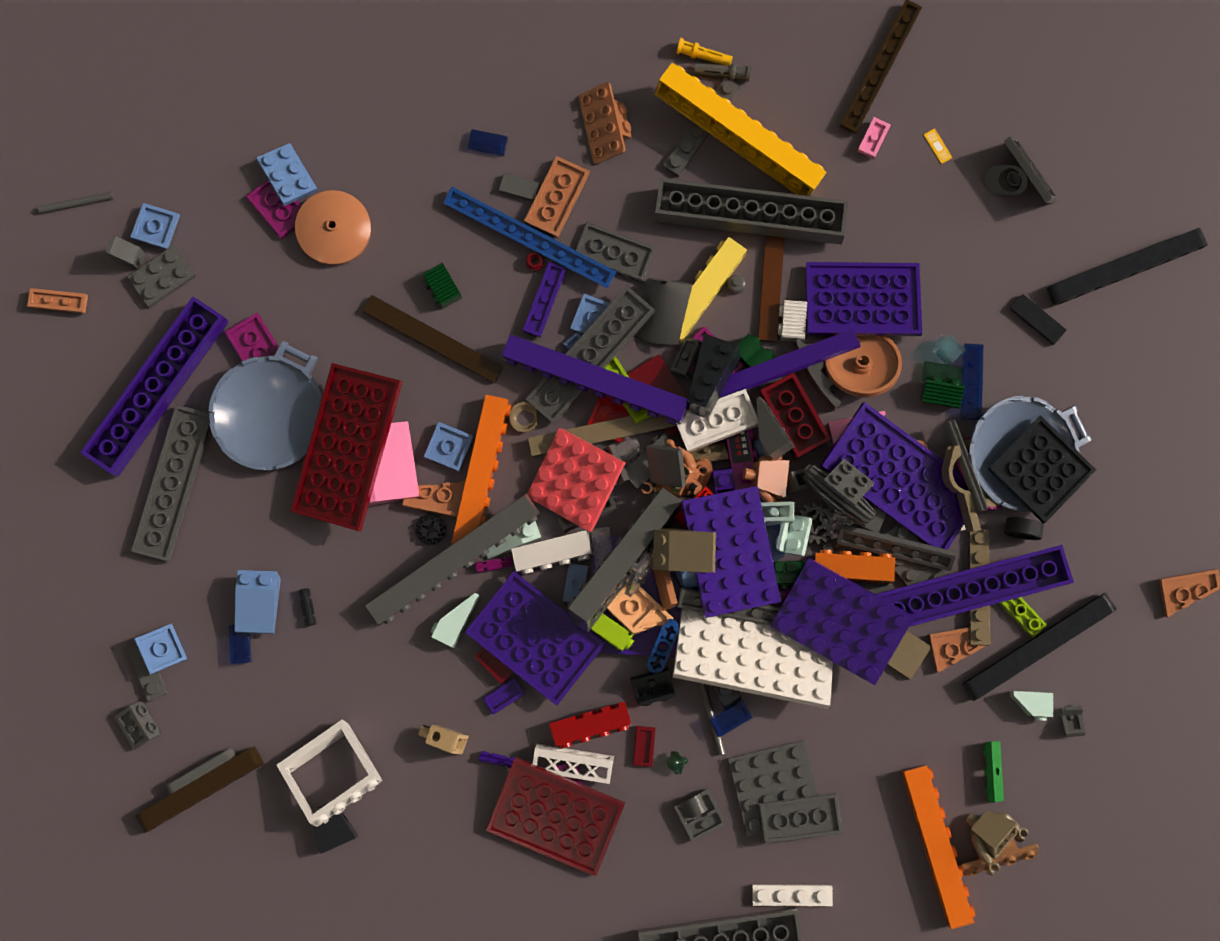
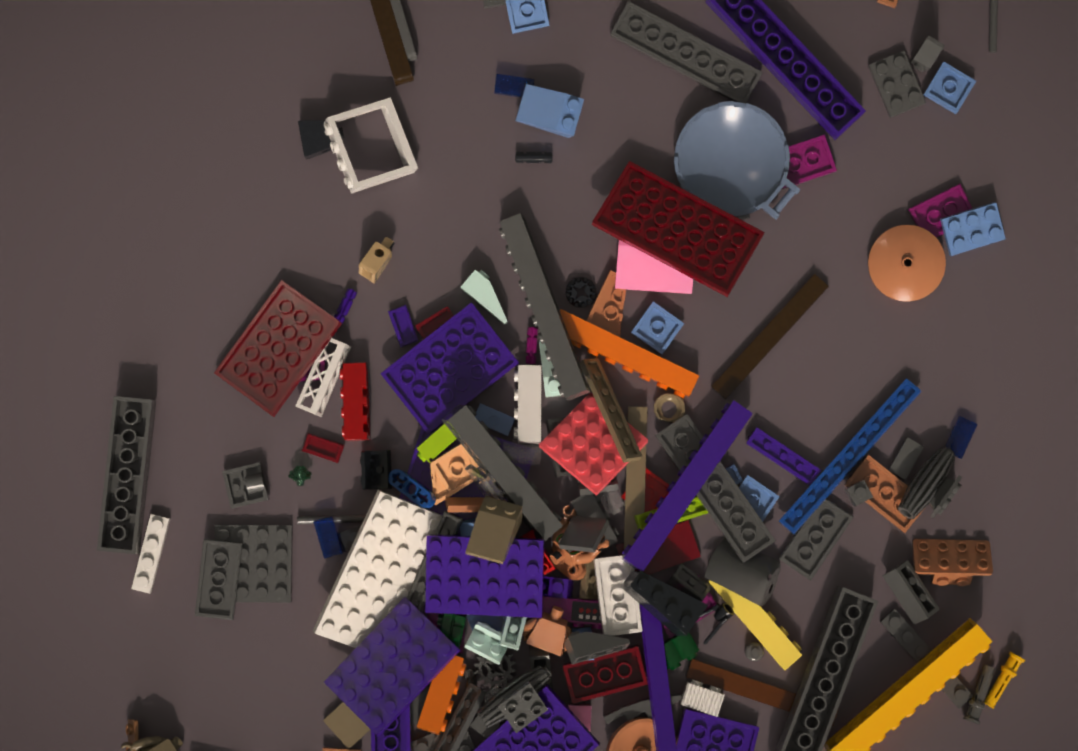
camera: 105 degrees right, 5 degrees up
dark green brick [422,262,462,309] -> none
dark red plate [525,252,544,271] -> none
orange brick [901,765,975,929] -> none
none -> dark tan plate [580,358,643,463]
none -> black plant [699,603,734,644]
none -> dark grey brick [844,480,873,506]
none -> dark grey brick [882,560,940,625]
none -> dark grey plate [898,447,962,519]

